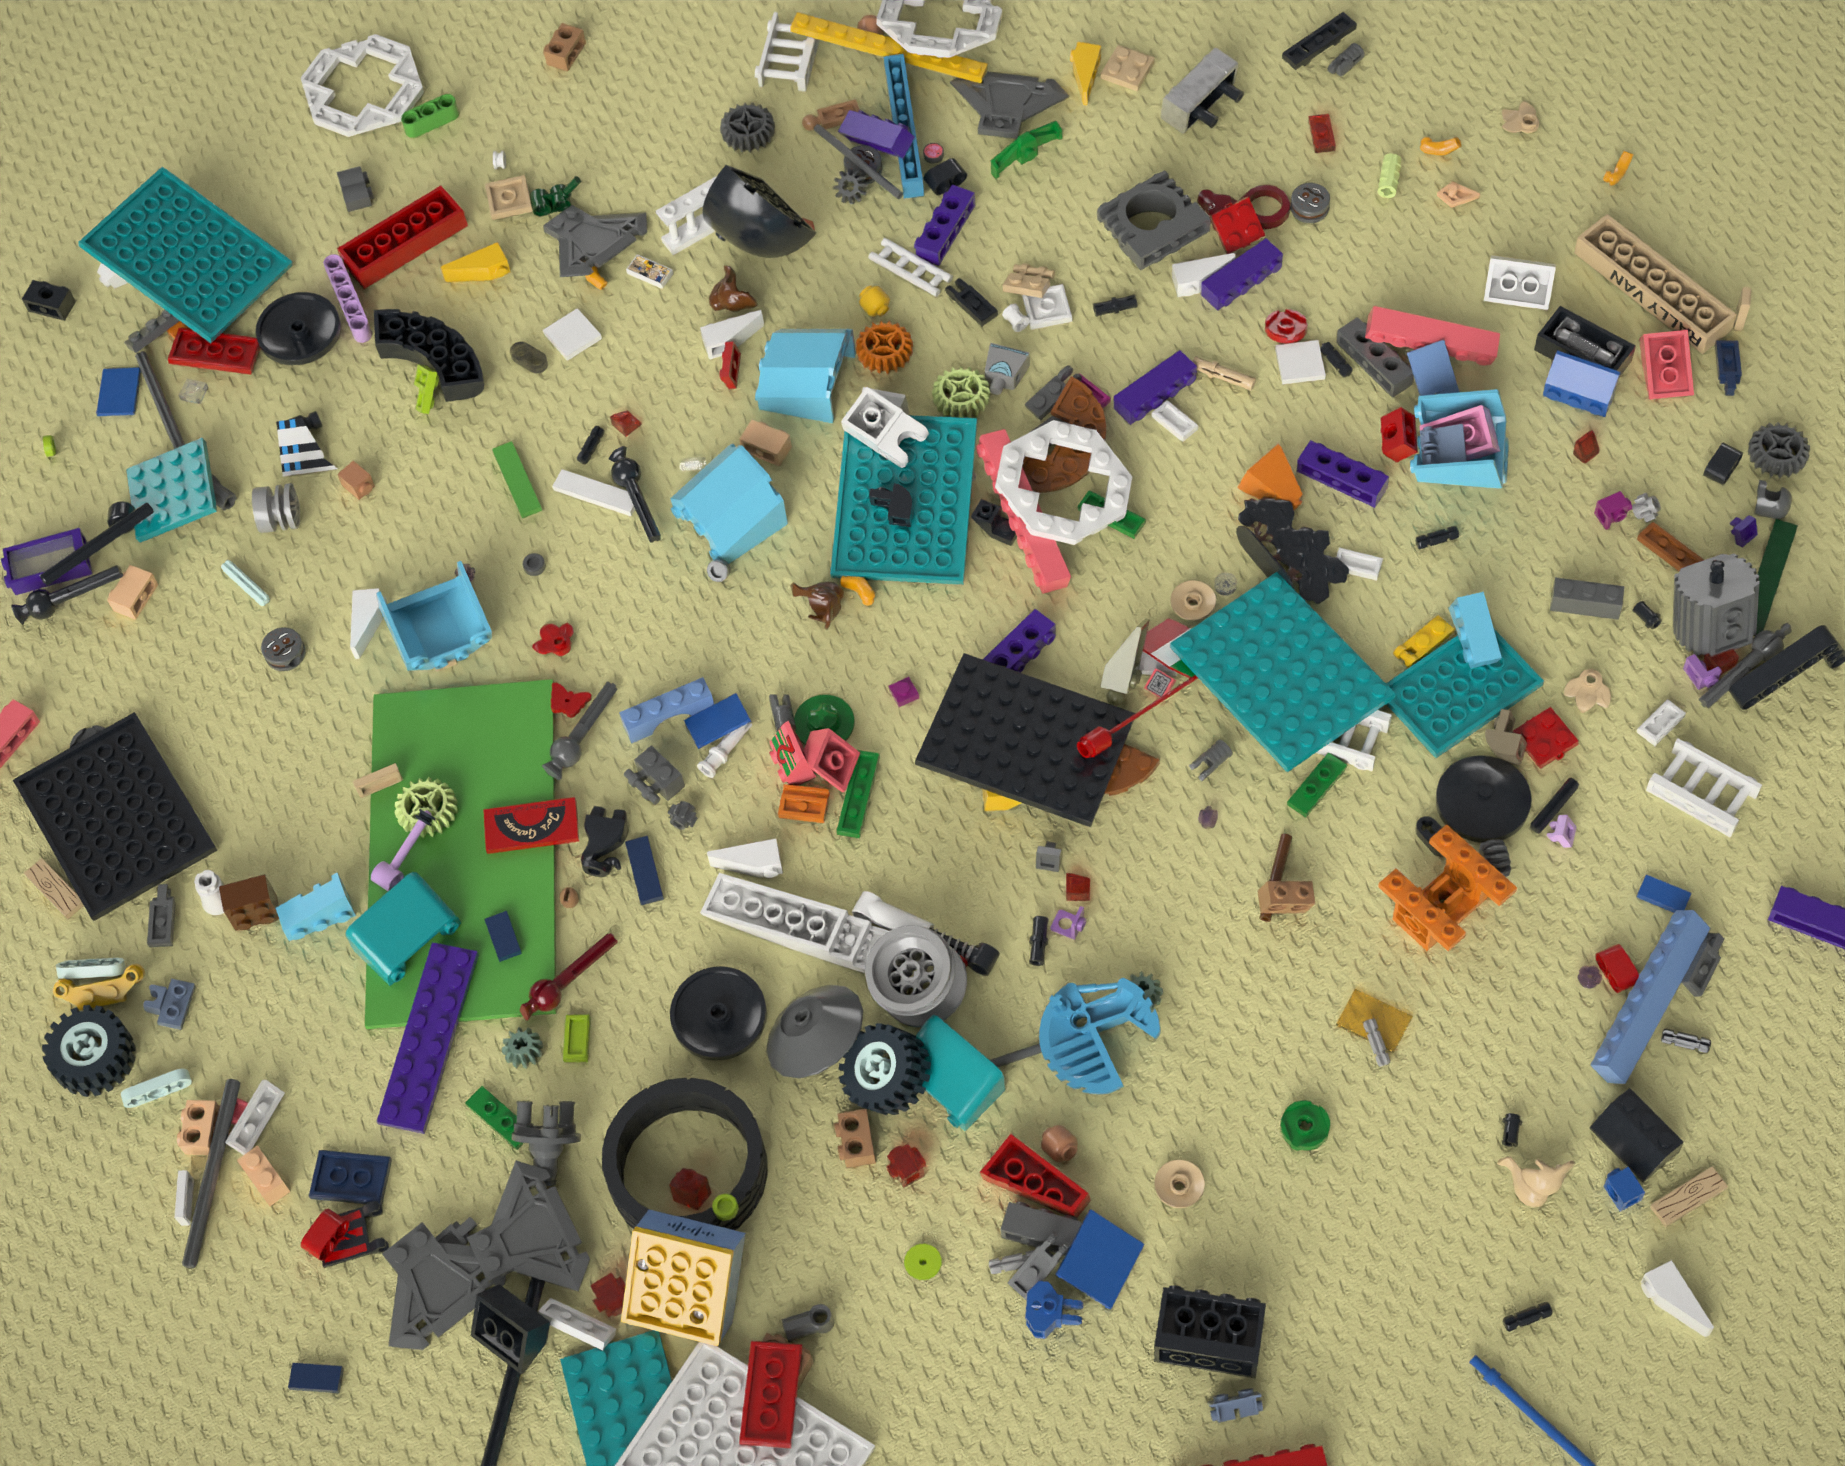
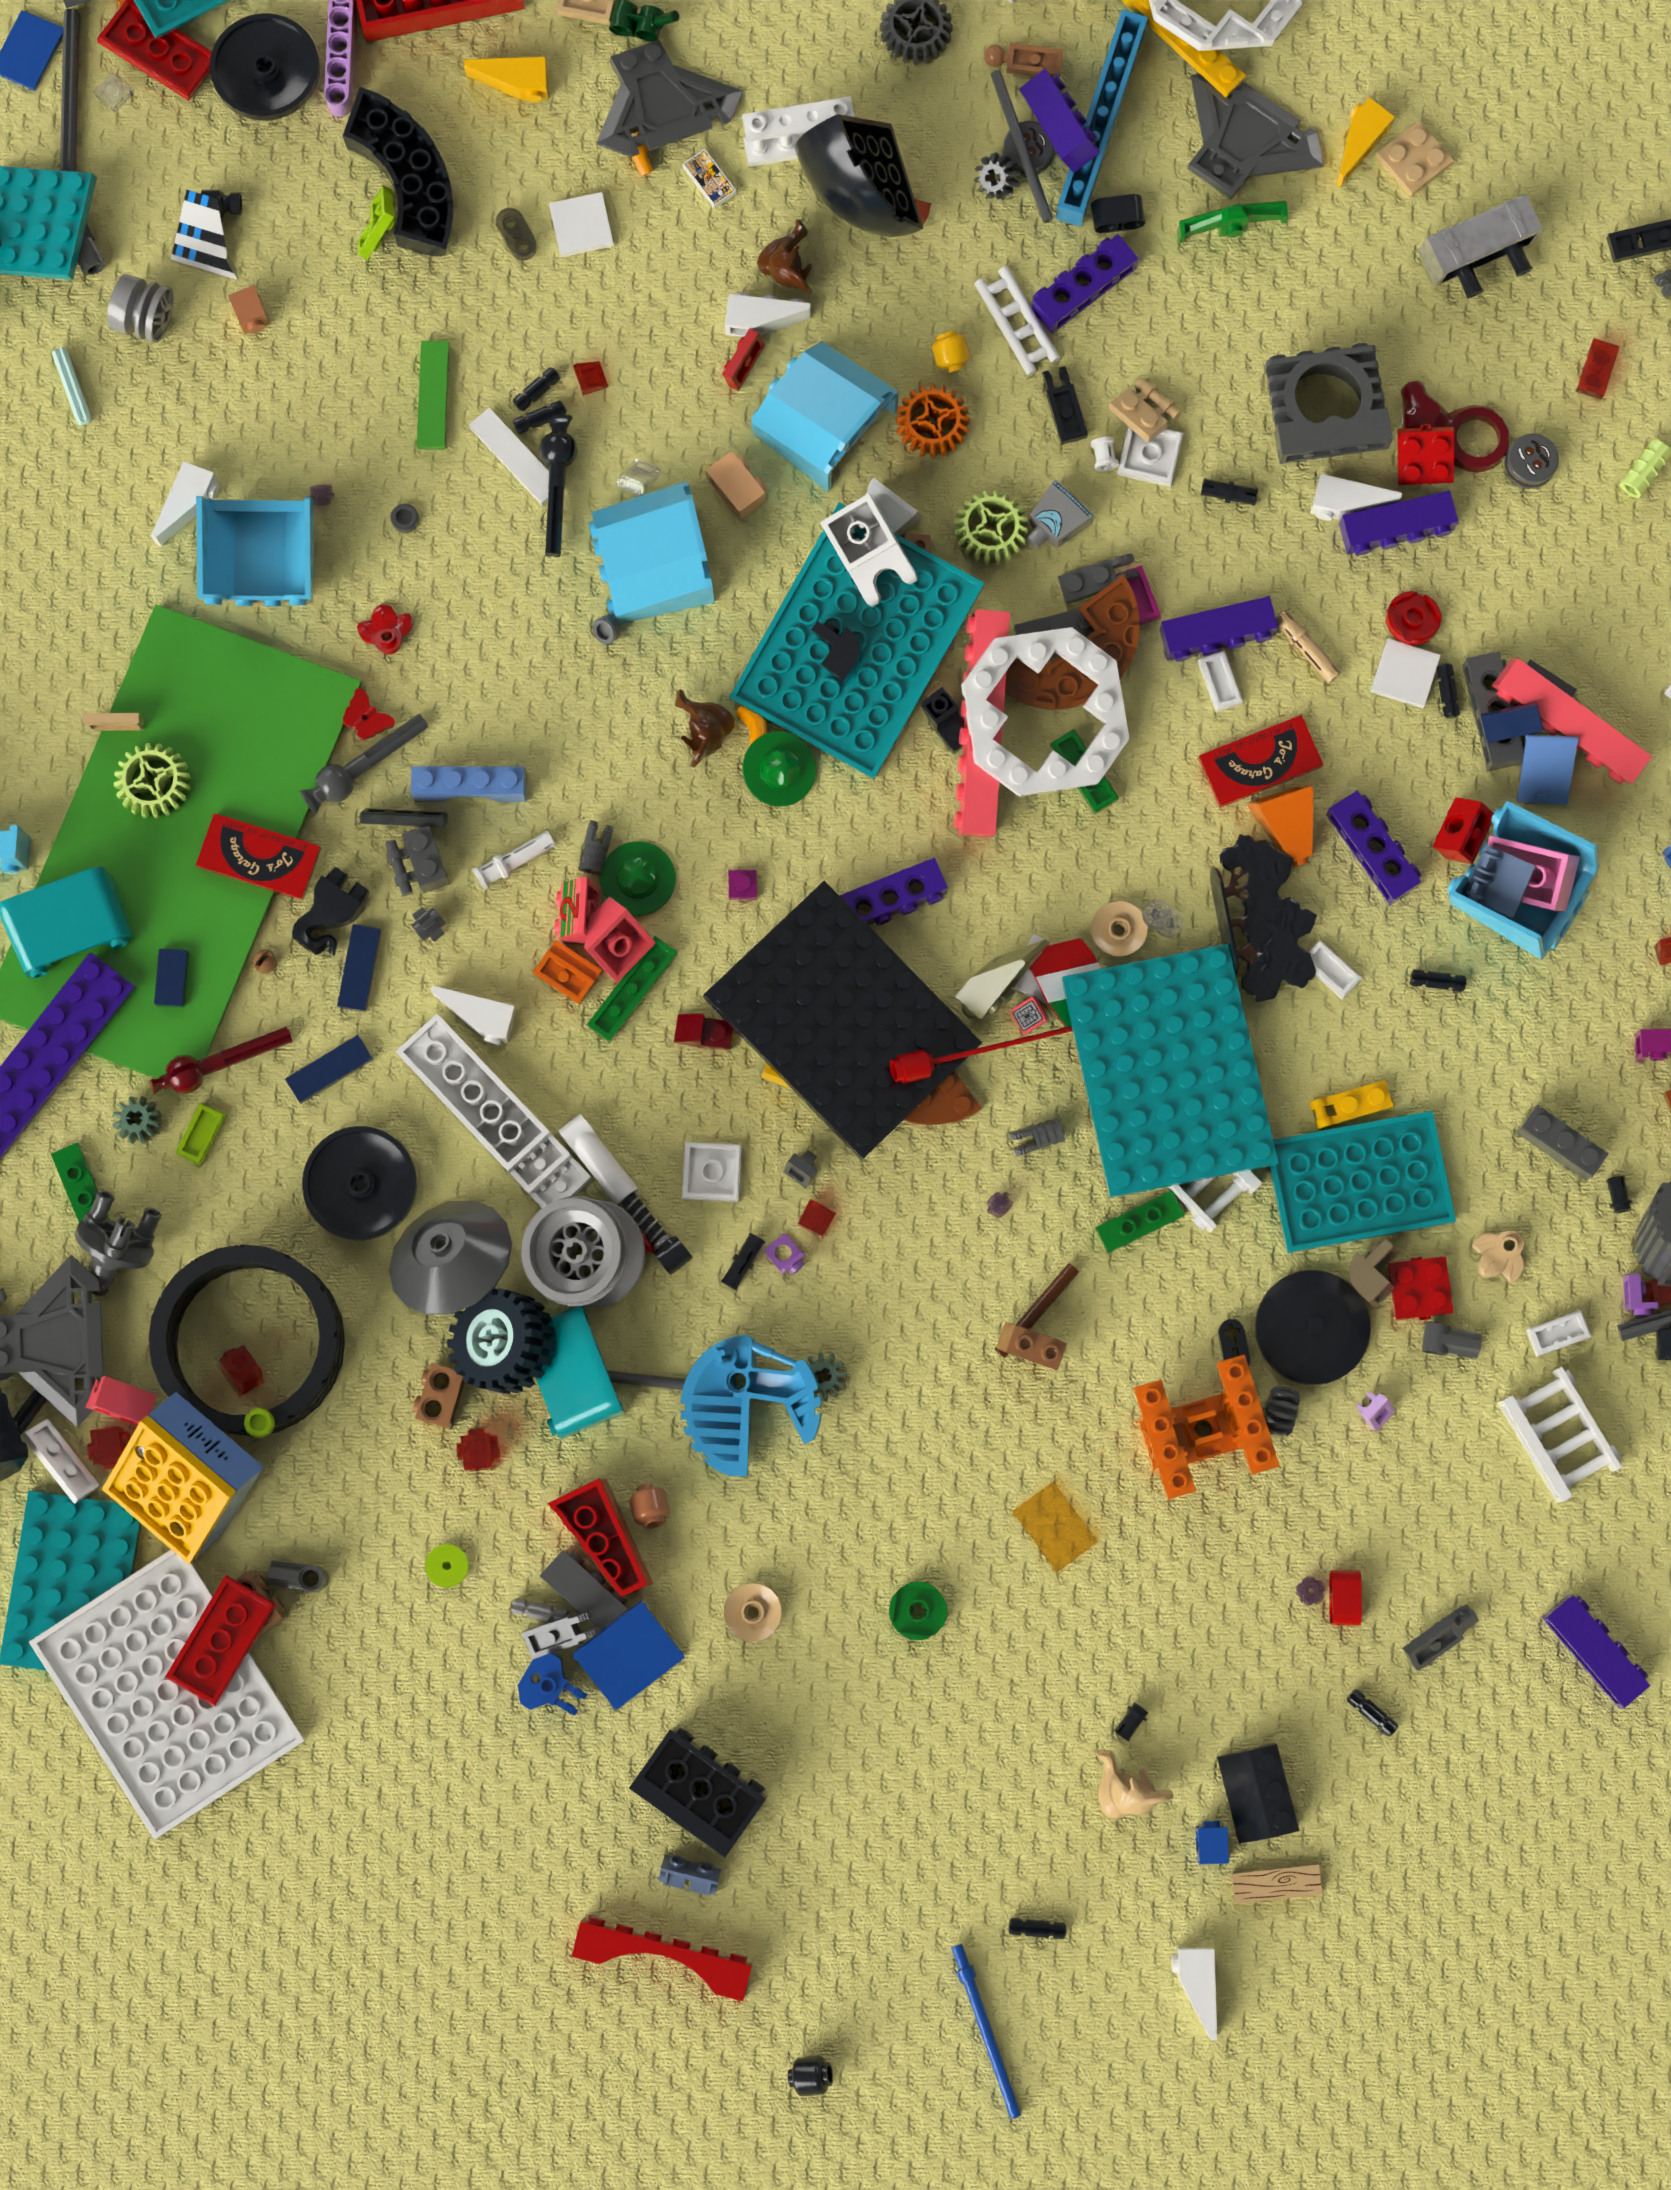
camera: 20 degrees right, 20 degrees up
dark grey head [261,627,306,671] -> none
lavender piece [371,809,436,891] -> none
blue piece [684,693,751,749] -> none
tile [923,143,944,164] -> none
light grey axle [1363,1019,1390,1067] -> none
medium azure wedge [1448,592,1502,668] -> none
black axle [1530,778,1579,834] -> none
medium blue brick [1591,910,1710,1084] -> none
blue tile [1636,875,1692,913] -> none
none -> coral hinge [85,1376,157,1426]
none -> dark blue tile [285,1035,373,1104]
none -> pearl dark grey tile [360,808,448,828]
none -> black axle [513,401,566,434]
none -> dark red slope [674,1014,733,1051]
none -> white tile [682,1142,742,1202]
none -> green hat [742,731,816,807]
none -> clear tile [1142,899,1172,929]
none -> red tile [1198,715,1323,808]
none -> dark grey piece [1421,1322,1482,1359]
none -> dark blue tile [1481,702,1543,743]

